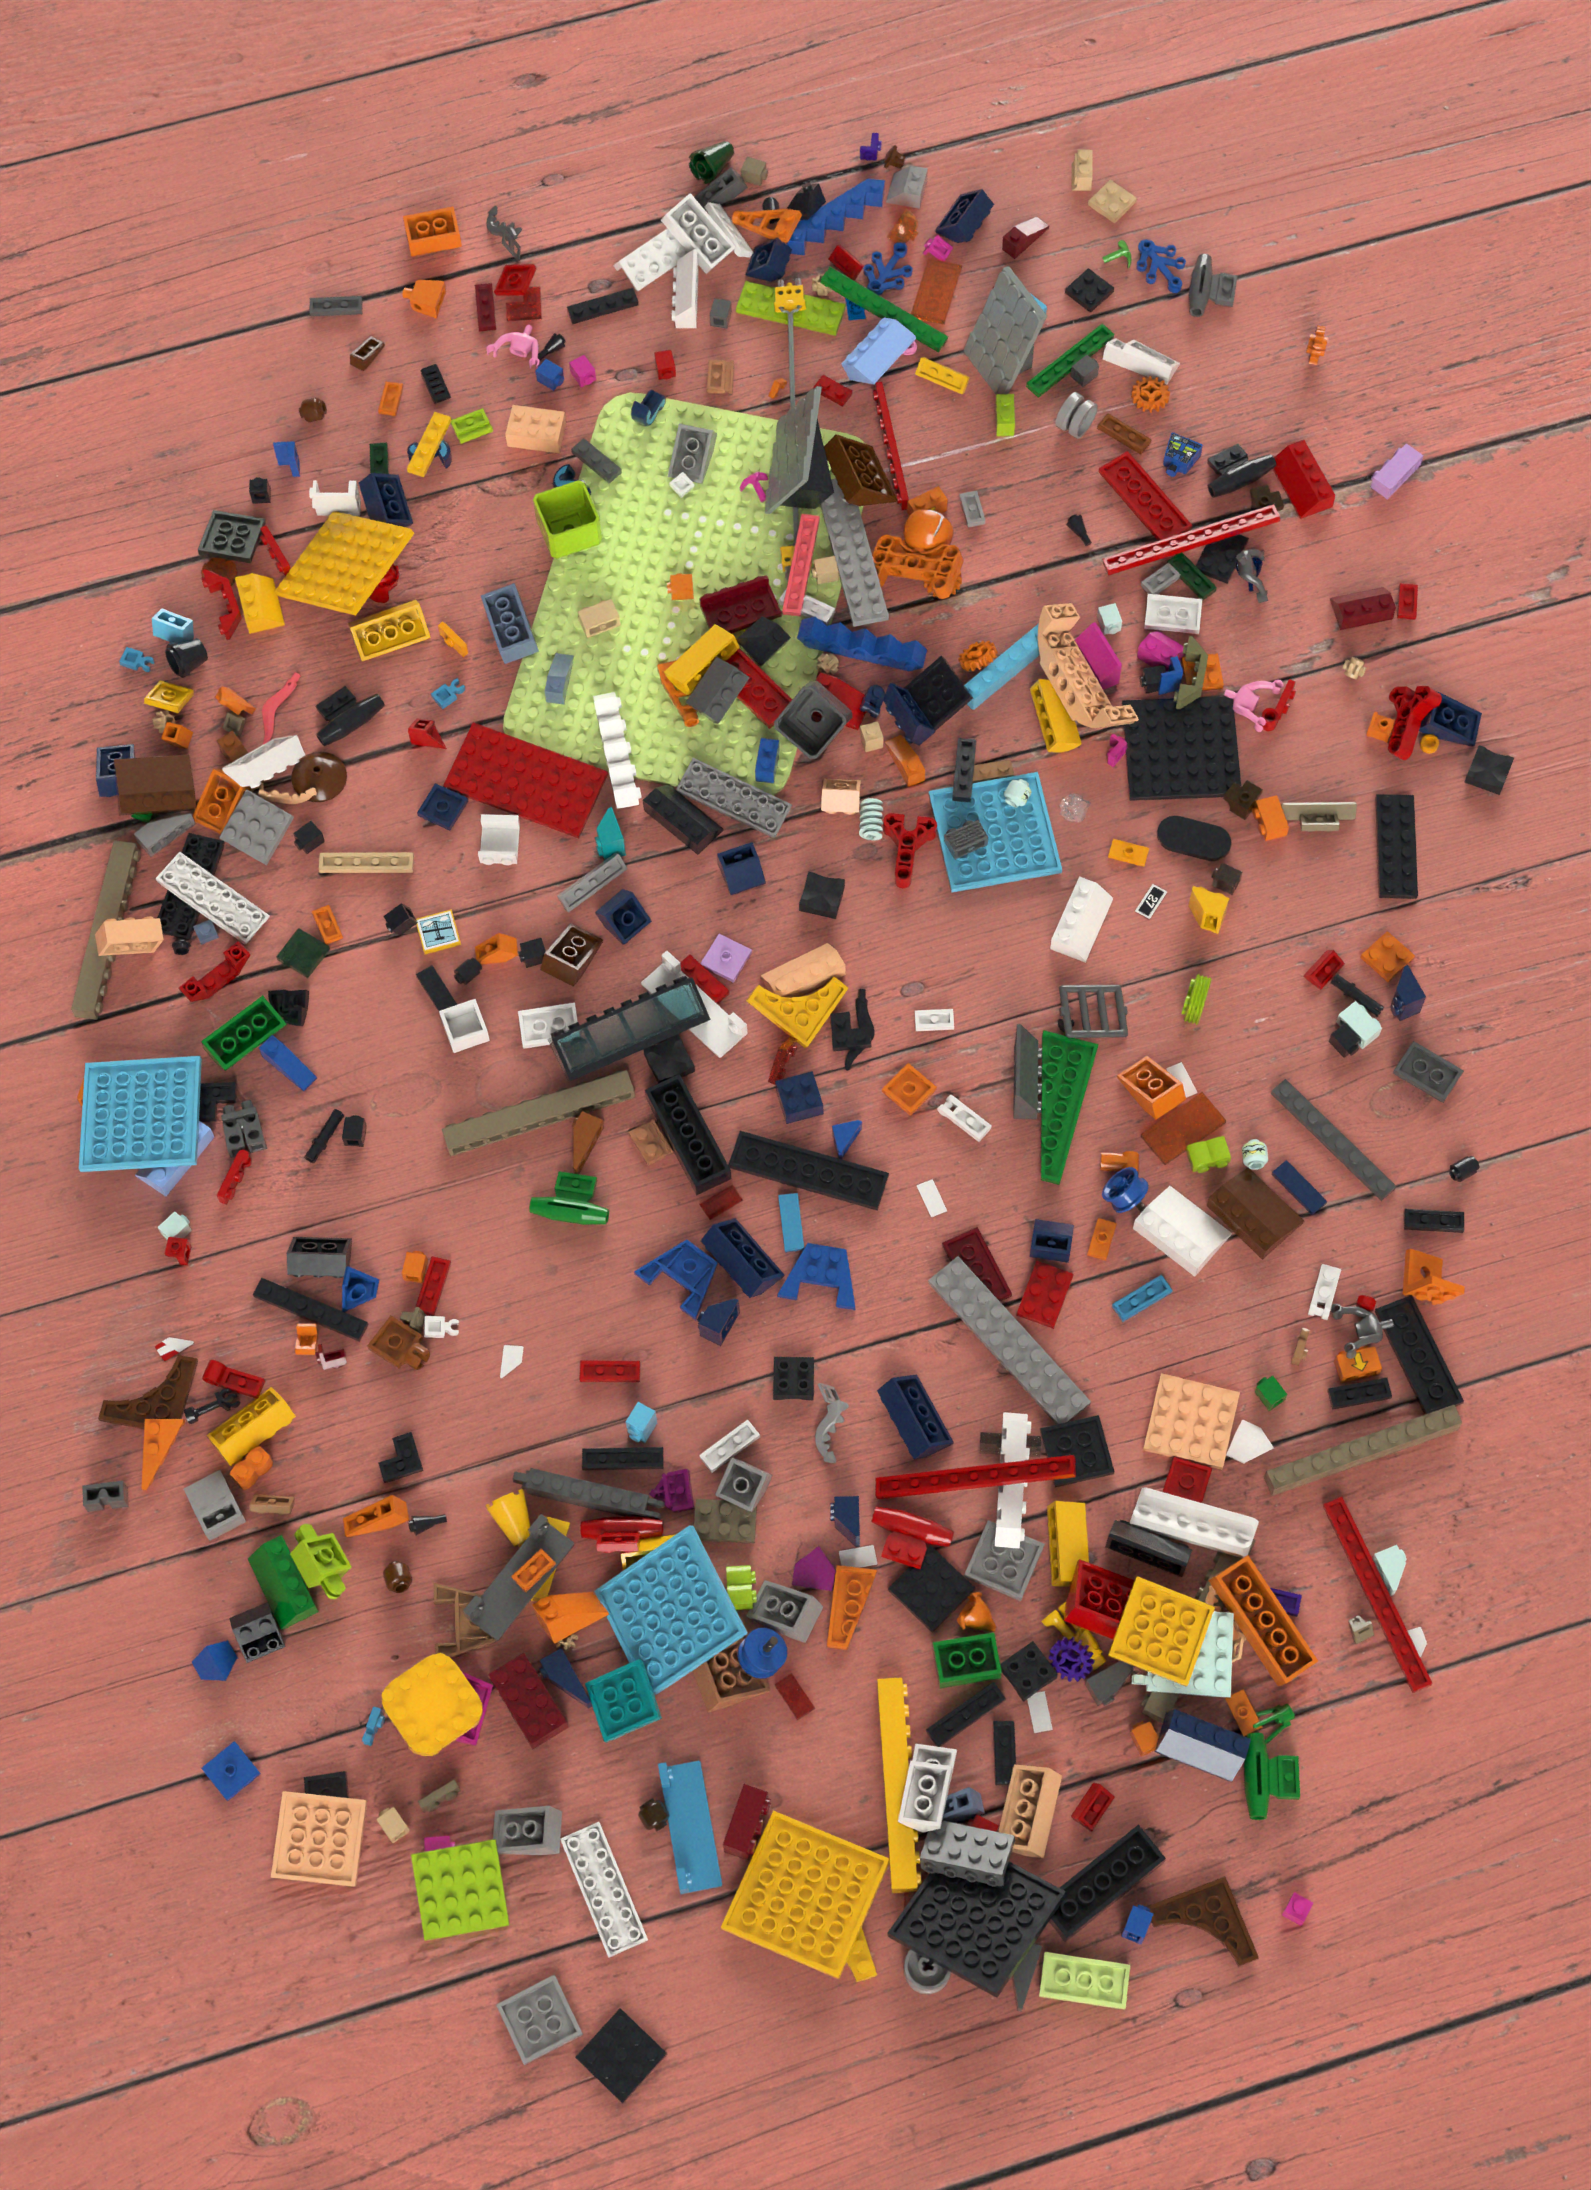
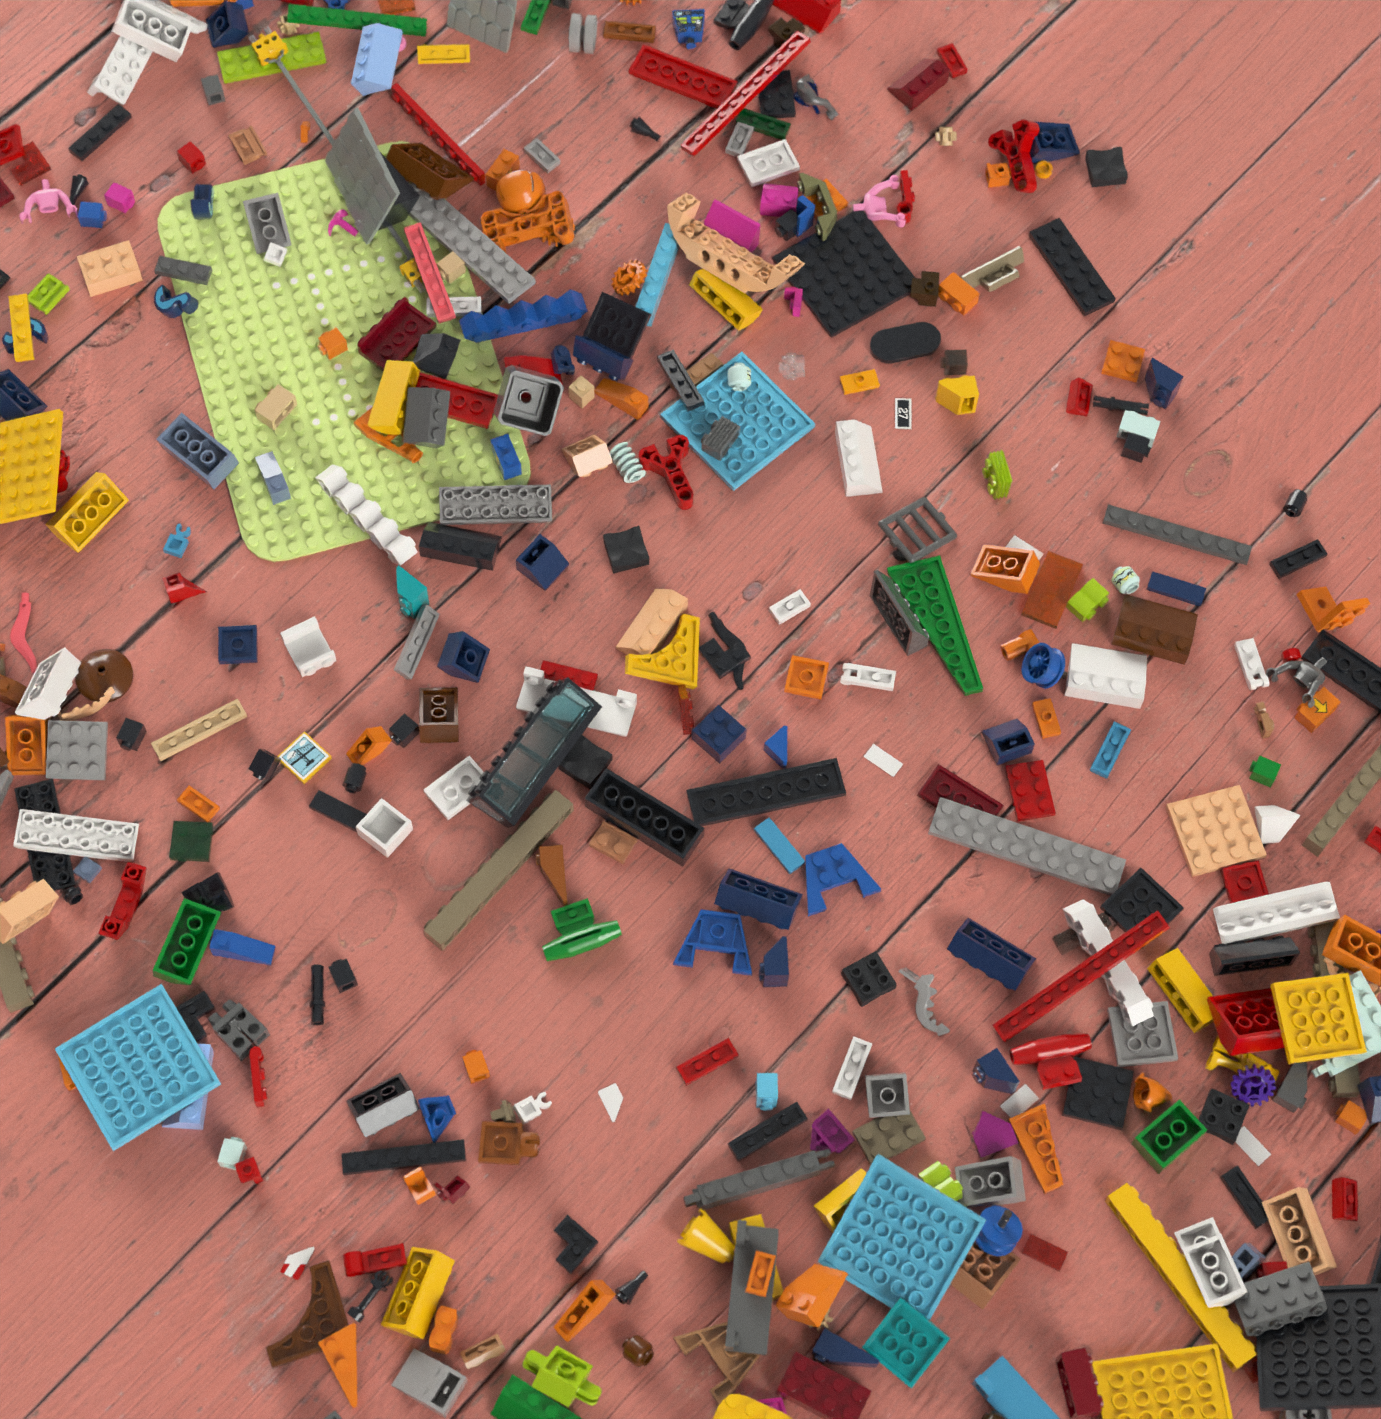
camera: 35 degrees left, 0 degrees up
black plate [315,686,385,746] -> none
red tile [414,1256,451,1316] -> none
light orange plate [438,621,468,657] -> none
red plate [443,722,608,838] -> none
lime plate [533,480,602,559] -> none
red plate [580,1516,664,1553] -> none
white slope [672,249,699,328] -> none
clear red tile [699,1184,743,1220] -> none
lavender plate [700,934,752,983] -> none
red plate [813,375,852,407] -> none
tan gear [817,653,839,676] -> none
clear blue sticker [846,298,866,320] -> none
black plate [926,1682,1006,1747] -> none
lime brick [995,394,1015,436] -> none
light aqua brick [1097,603,1122,635] -> none
black plate [1328,1378,1392,1410] -> none
dark grey plate [1393,1041,1464,1103] -> none

